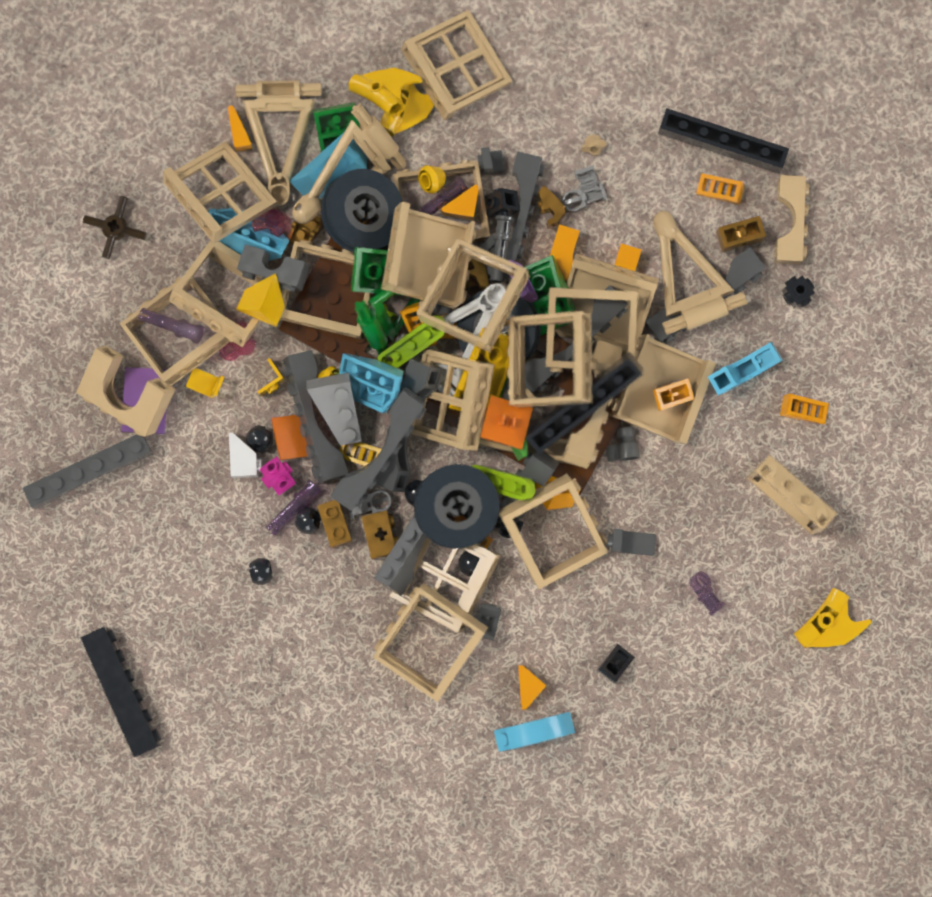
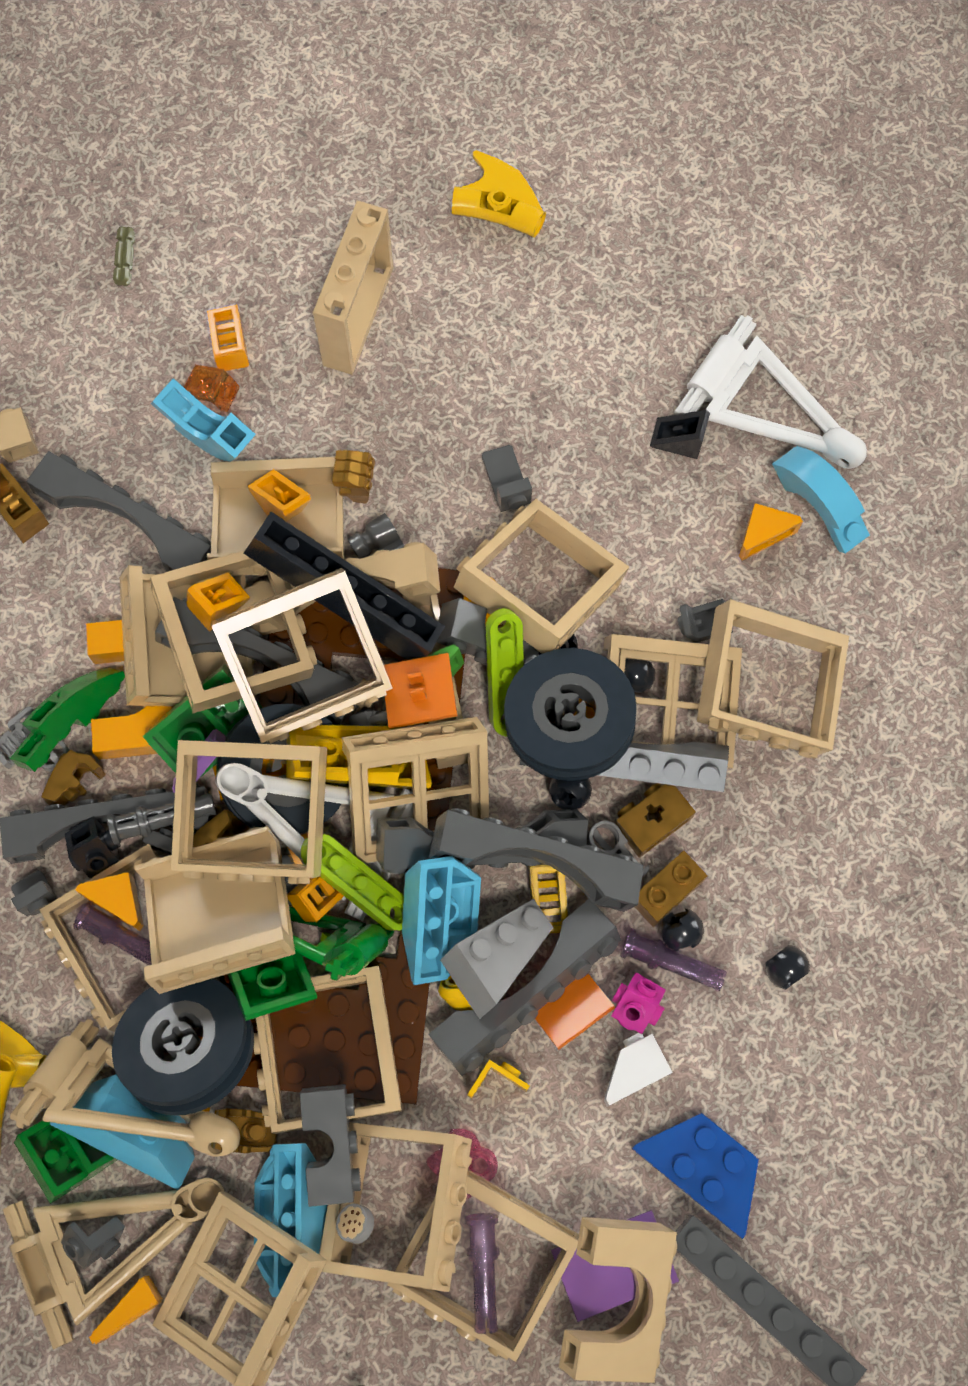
camera: 115 degrees left, 10 degrees down
yellow bracket [186,368,224,398] -> none
yellow slope [236,273,285,327] -> none
black piece [246,425,273,452] -> none
clear pink plate [251,209,286,237] -> none
yellow cone [418,165,446,194] -> none
tan piece [653,211,747,335] -> none
clear purple connector [689,571,725,616] -> none
black brick [782,275,815,309] -> none
none -> green slope [10,667,125,772]
none -> dark grey bracket [61,1217,125,1269]
none -> olive axle [113,226,135,286]
none -> clear orange bracket [184,364,240,412]
none -> light orange slope [187,572,251,632]
none -> pearl gold hand [332,450,375,504]
none -> tile [336,1203,374,1244]
none -> blue wing [632,1113,759,1239]
none -> white piece [674,315,867,469]

